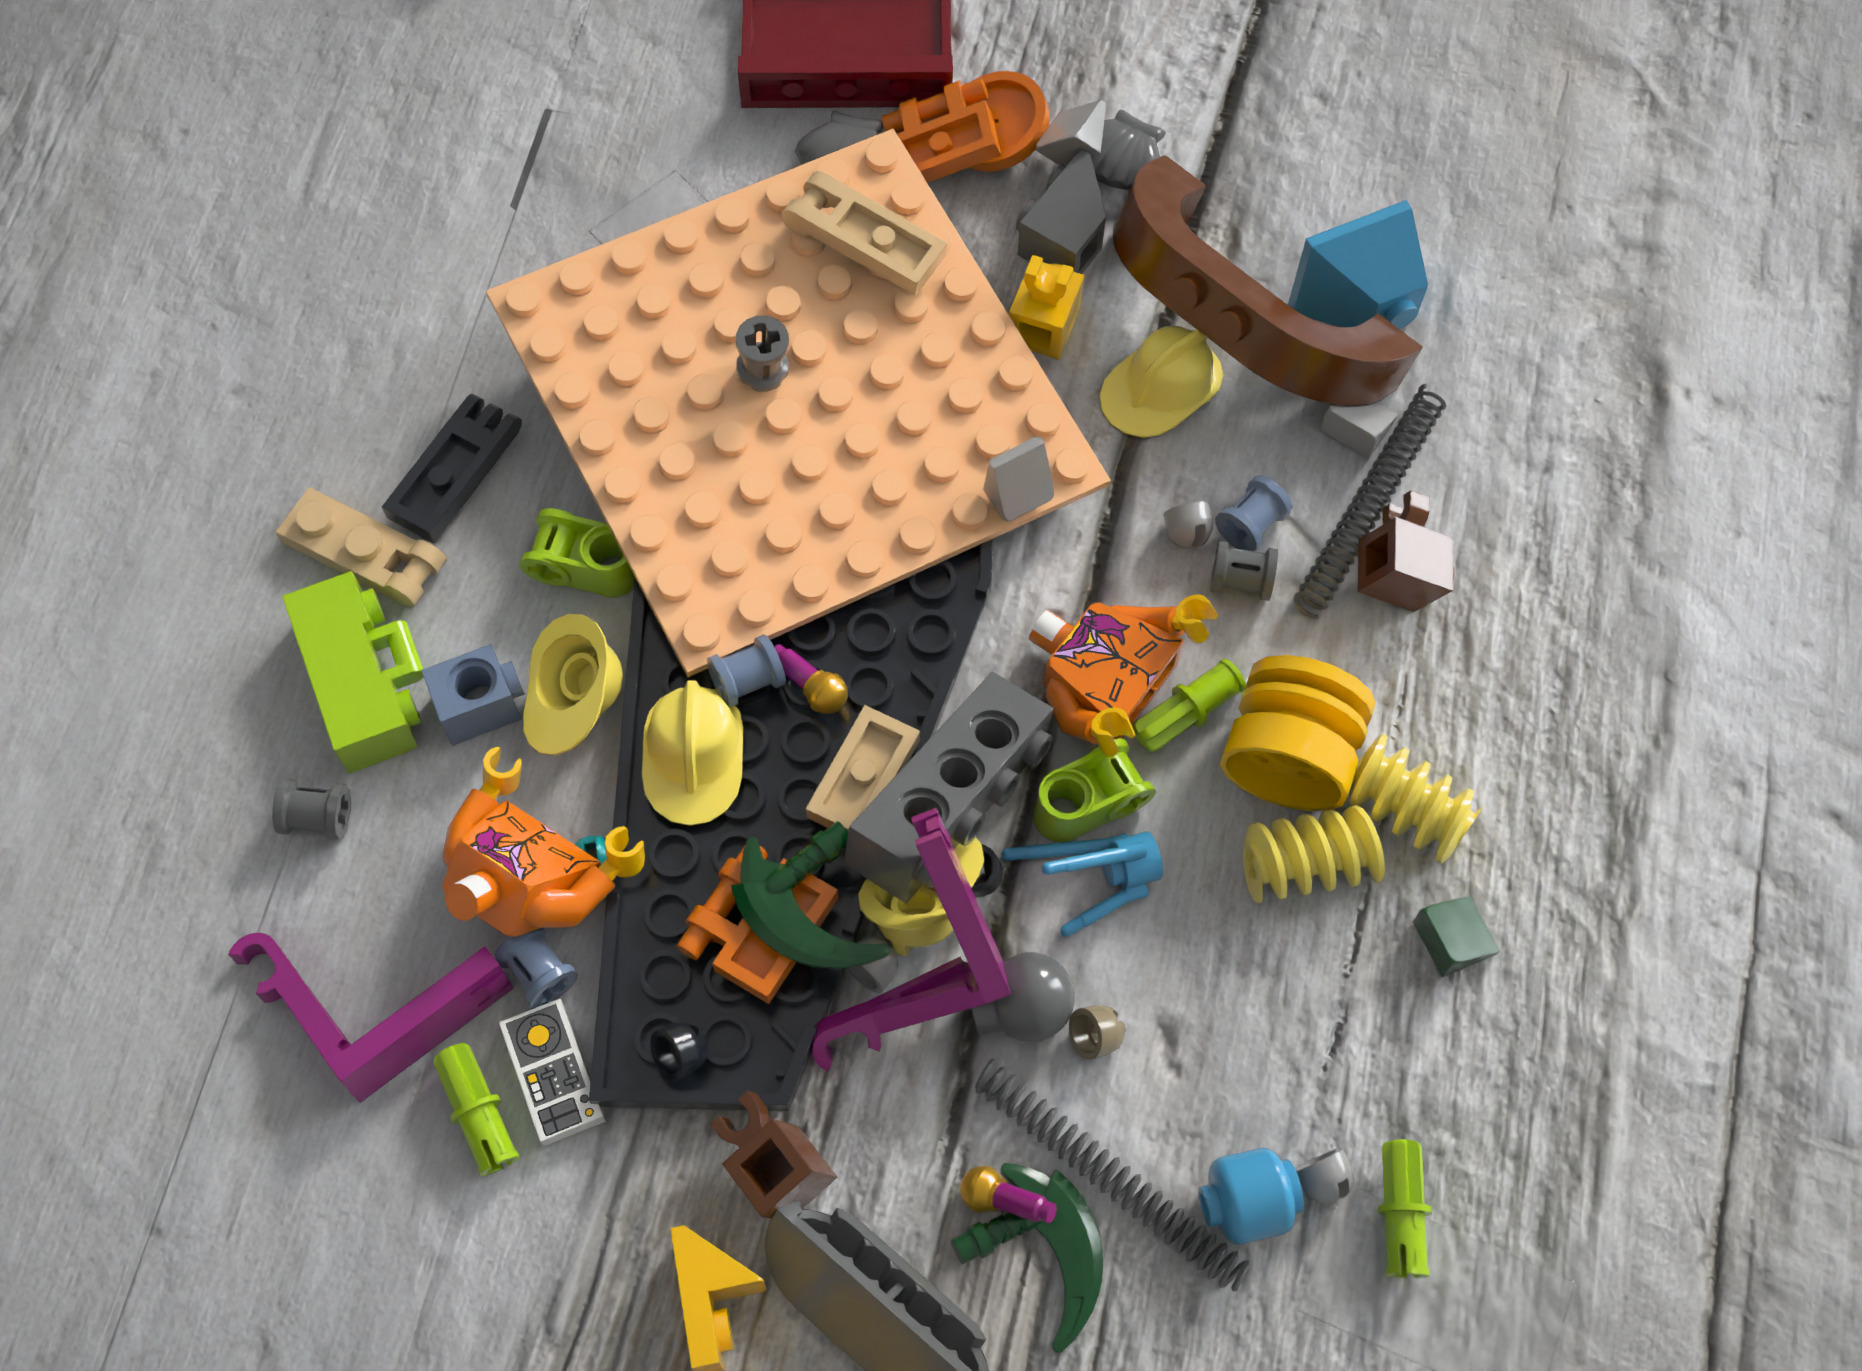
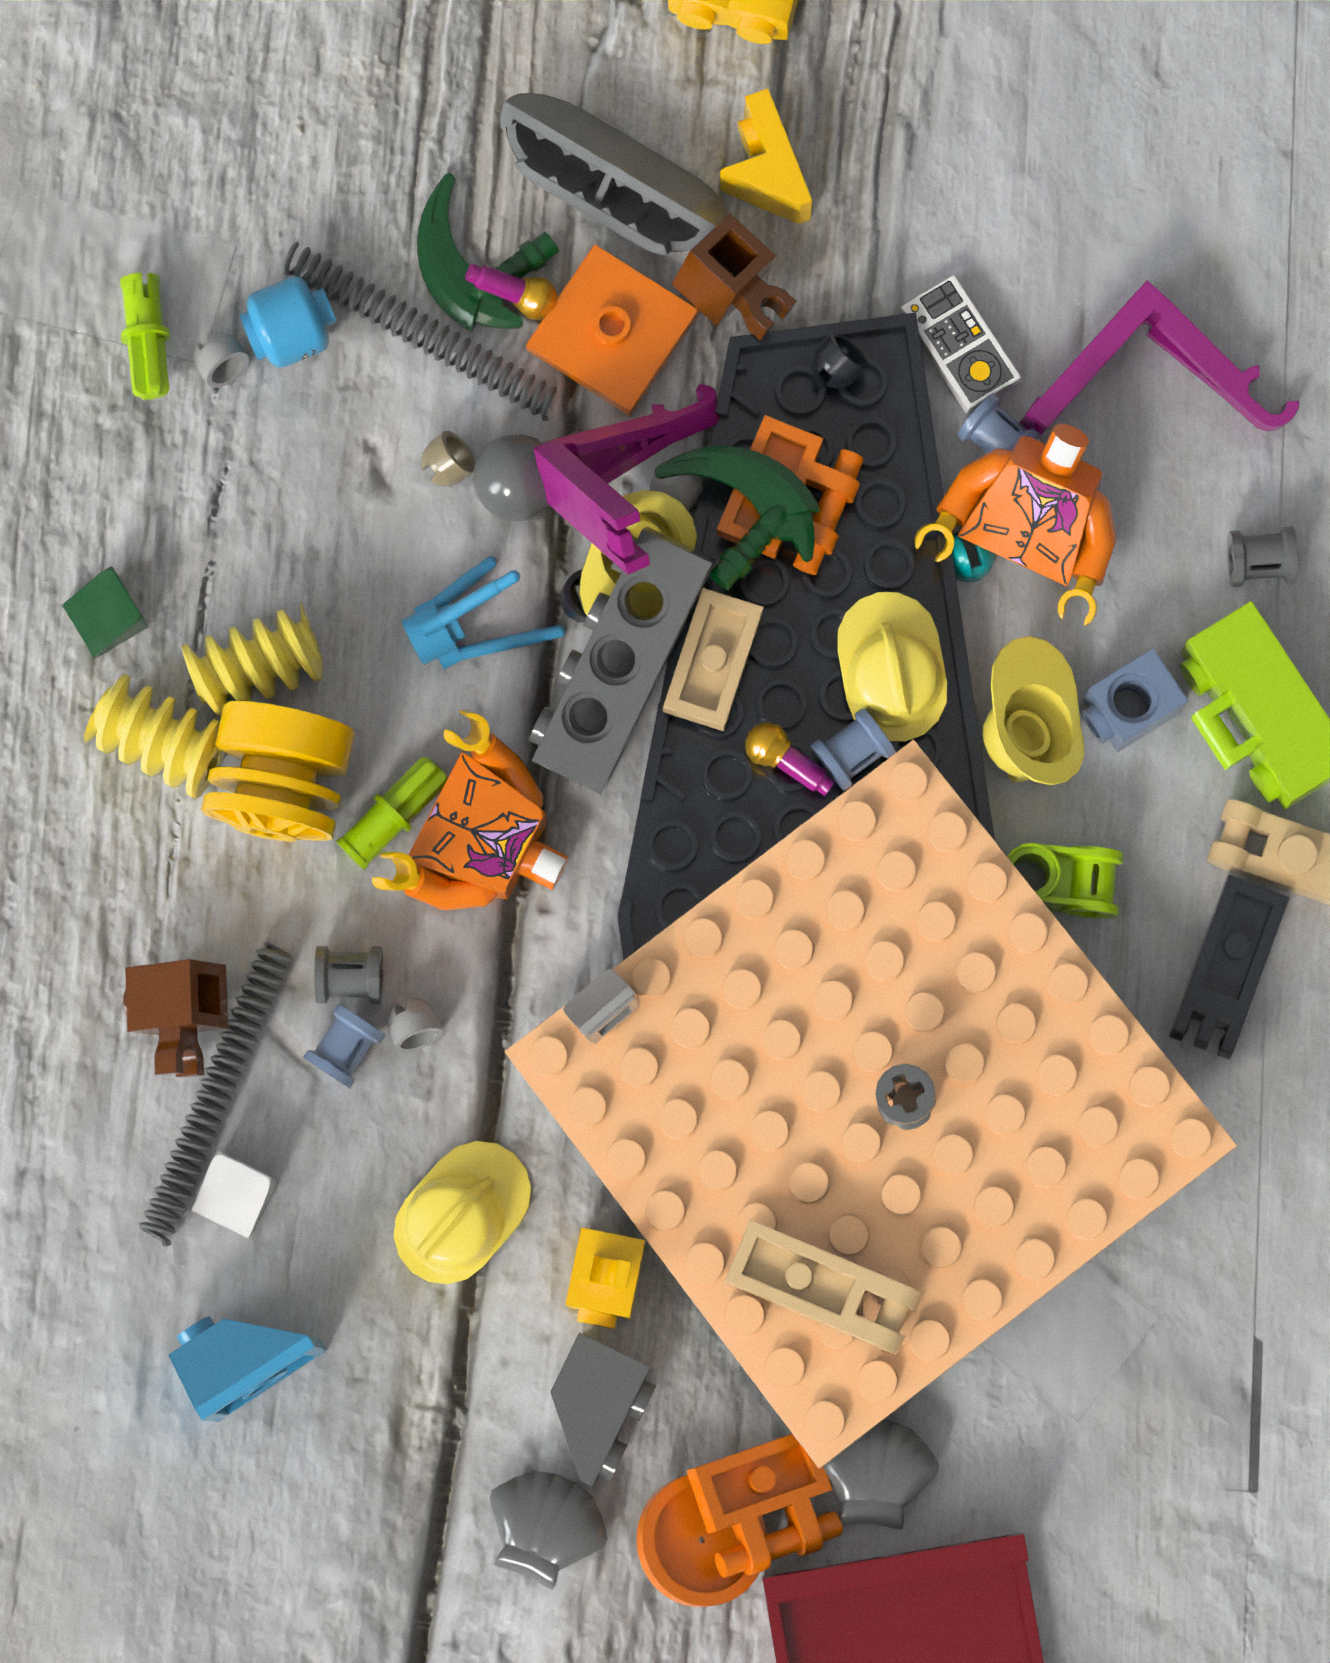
camera: 175 degrees right, 15 degrees up
lime axle [433,1043,520,1176] -> none
lime piece [1033,738,1156,842] -> none
light grey slope [1036,100,1106,165] -> none
reddish brown arch [1113,155,1423,406] -> none
none -> orange plate [526,244,699,417]

